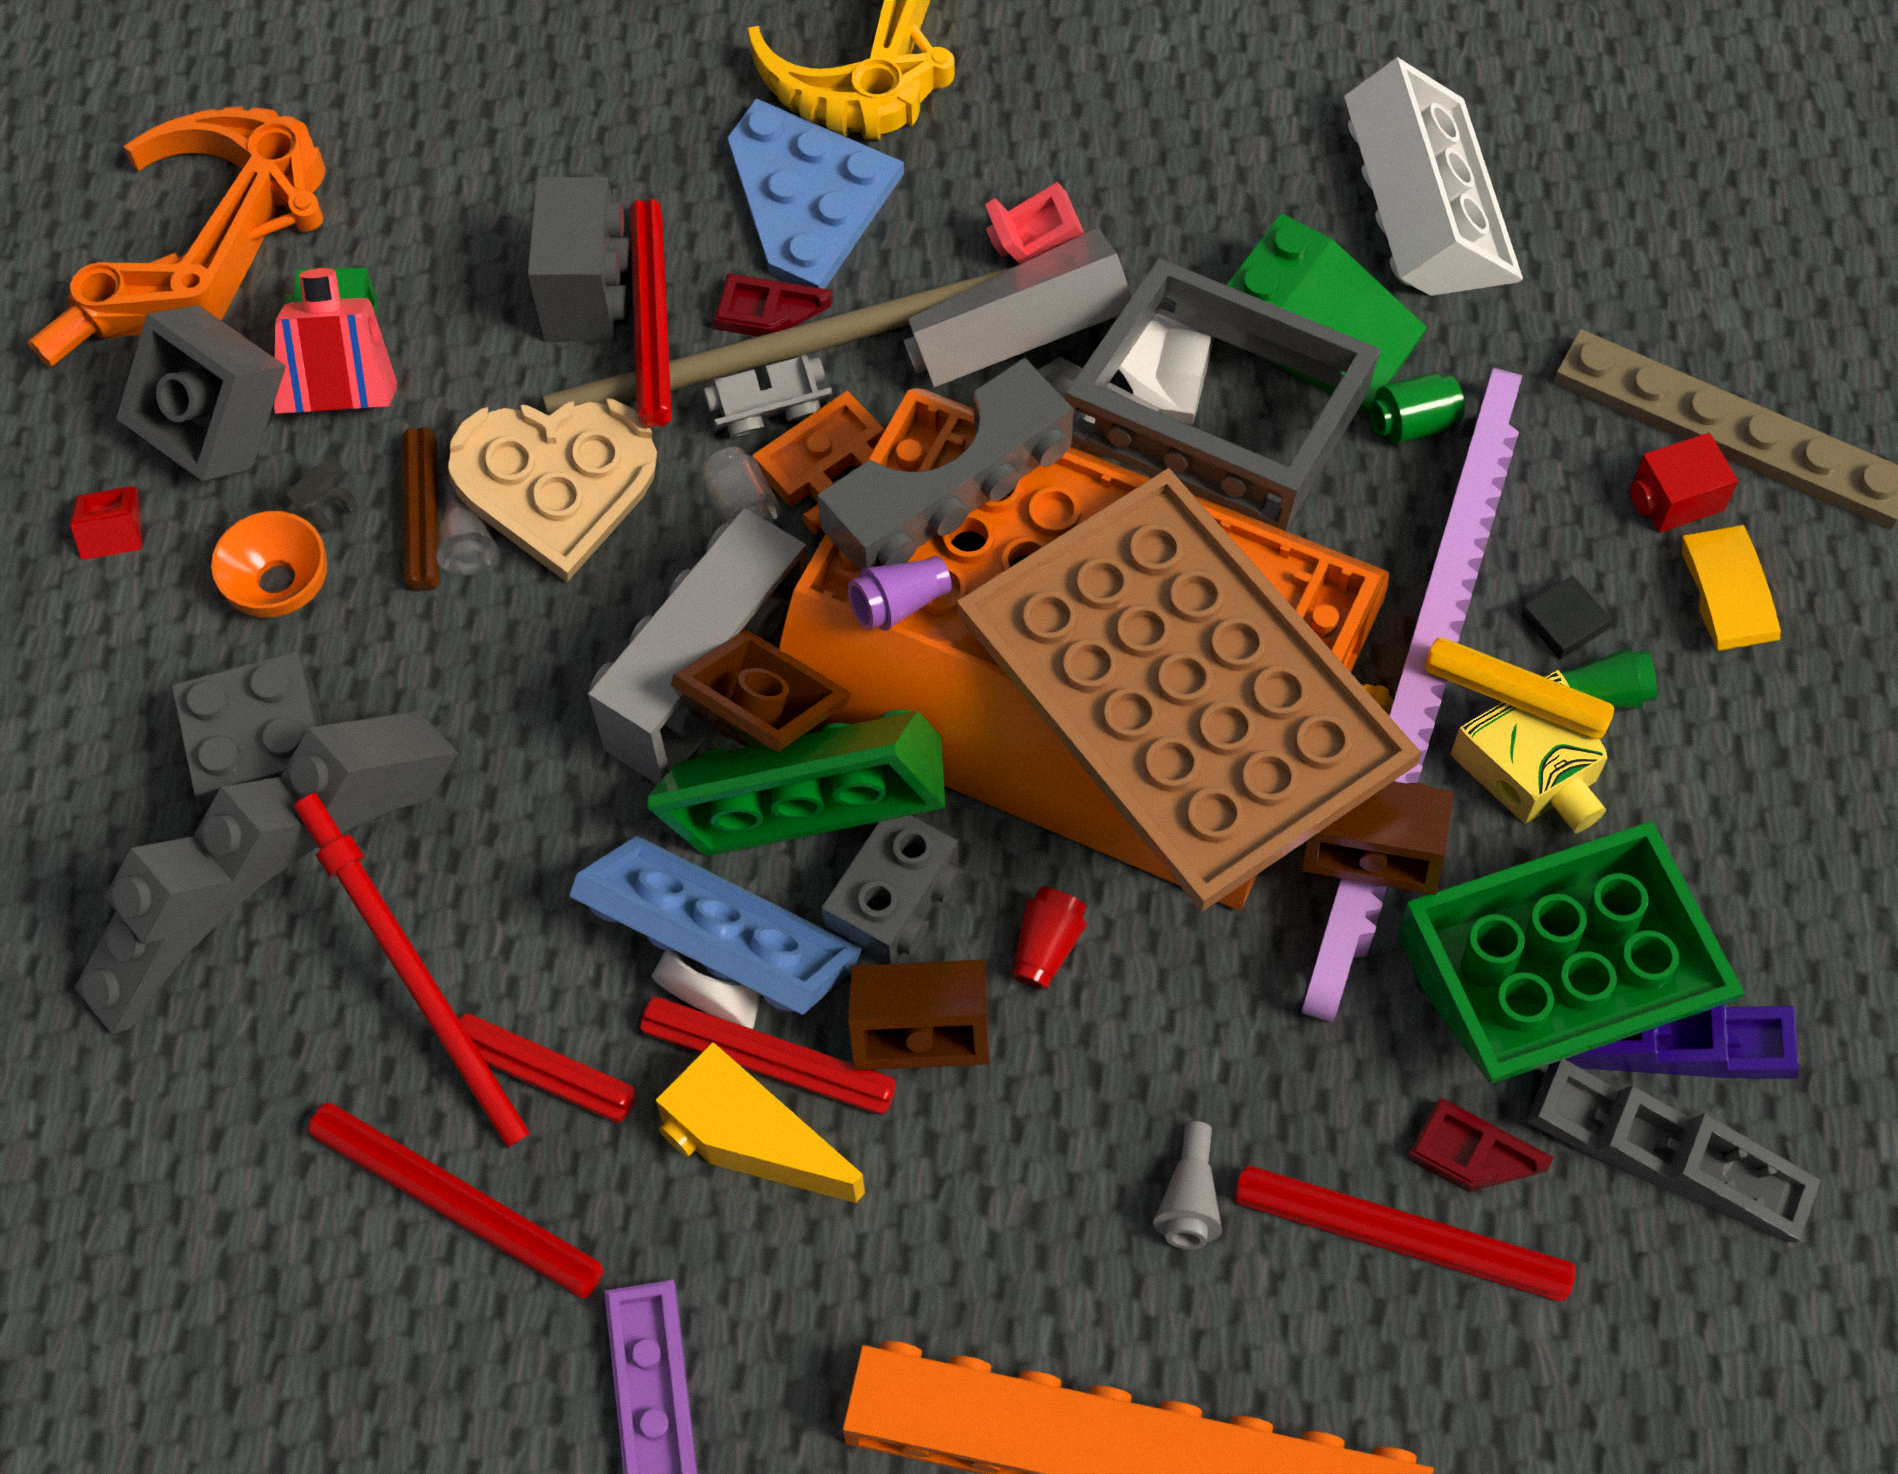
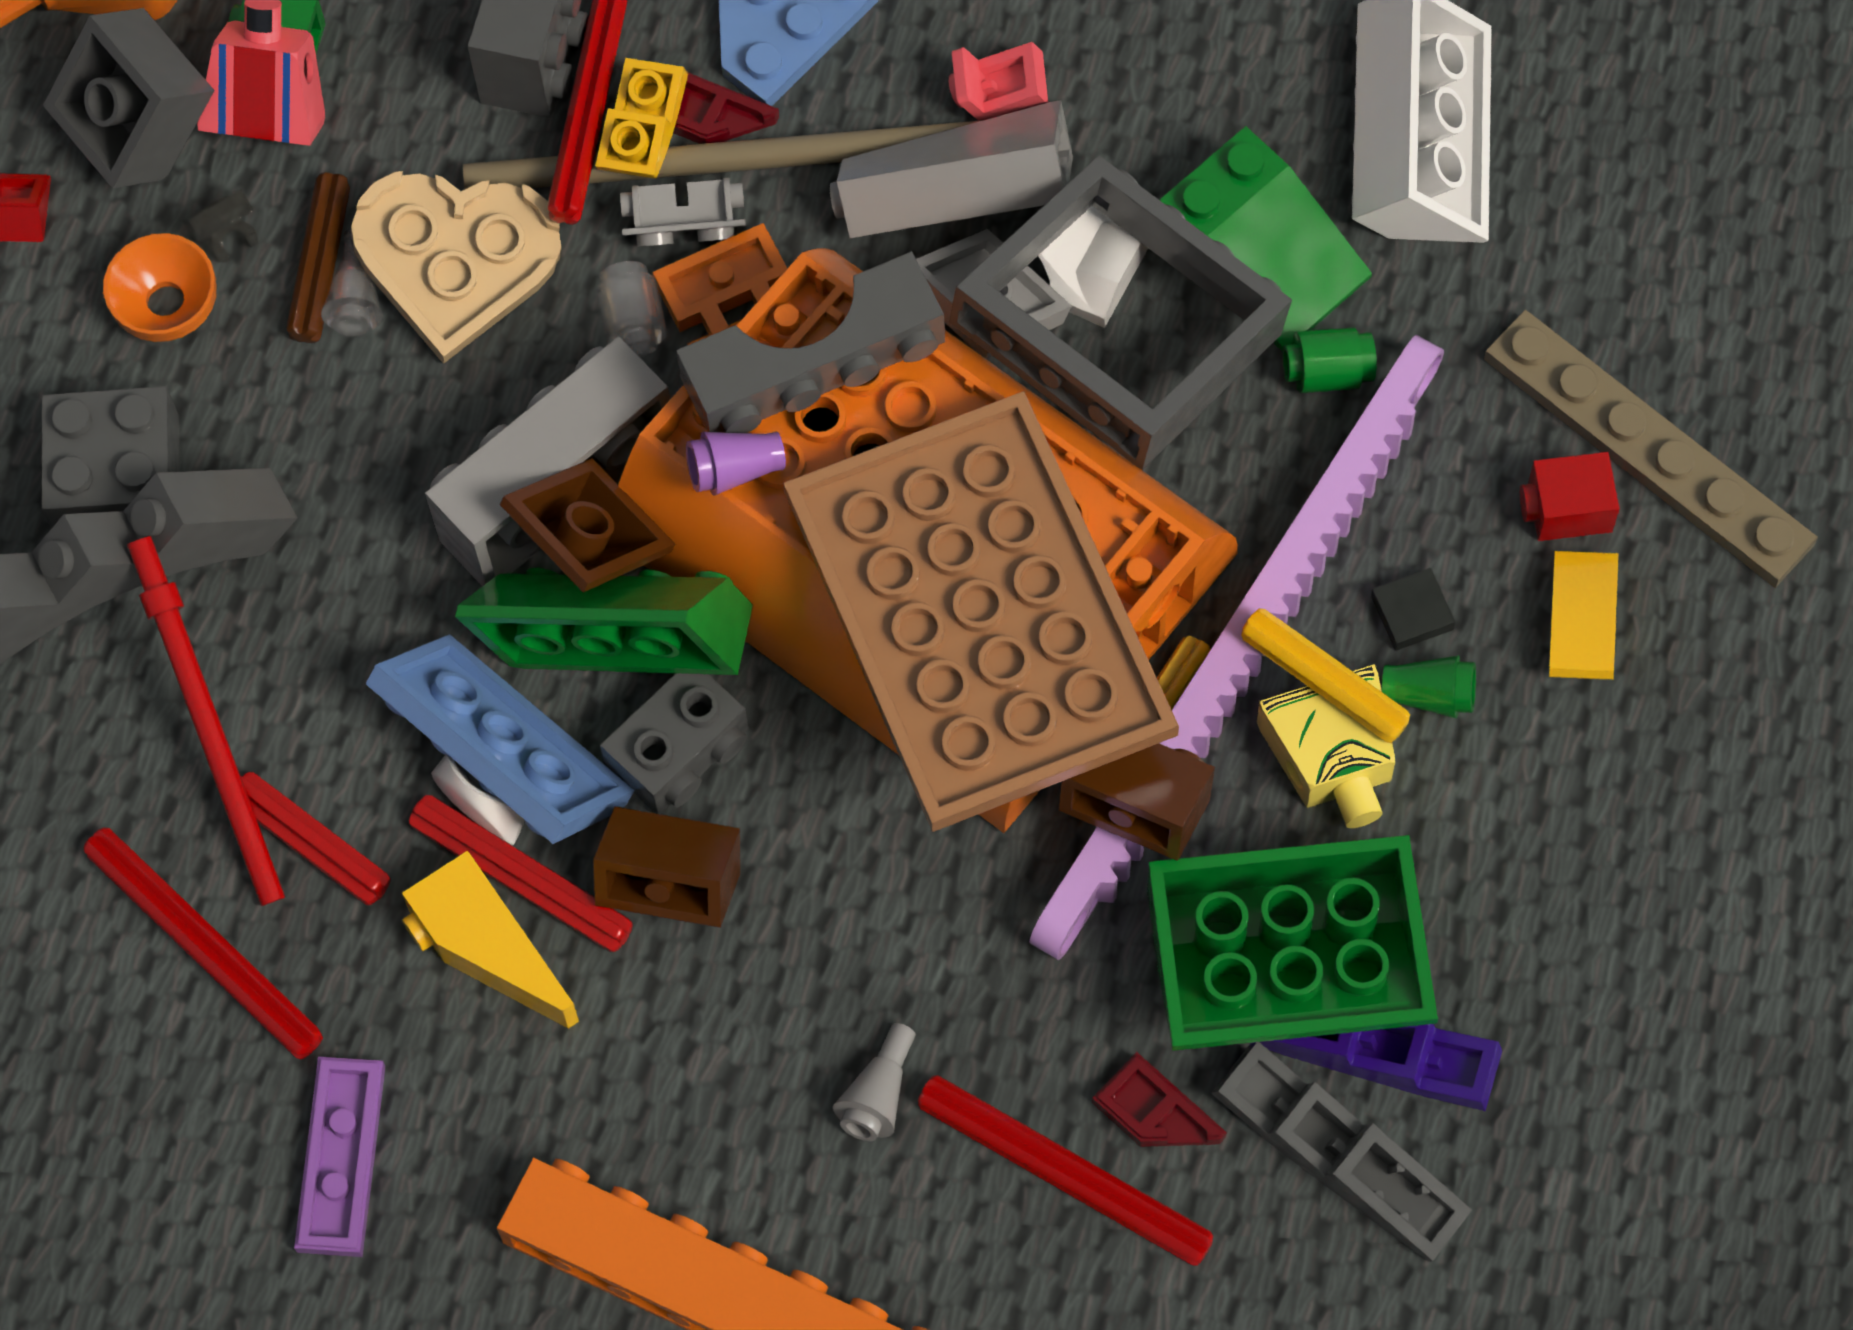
camera: 15 degrees right, 5 degrees up
red cone [1010,887,1087,990] -> none
none -> yellow slope [595,58,688,179]

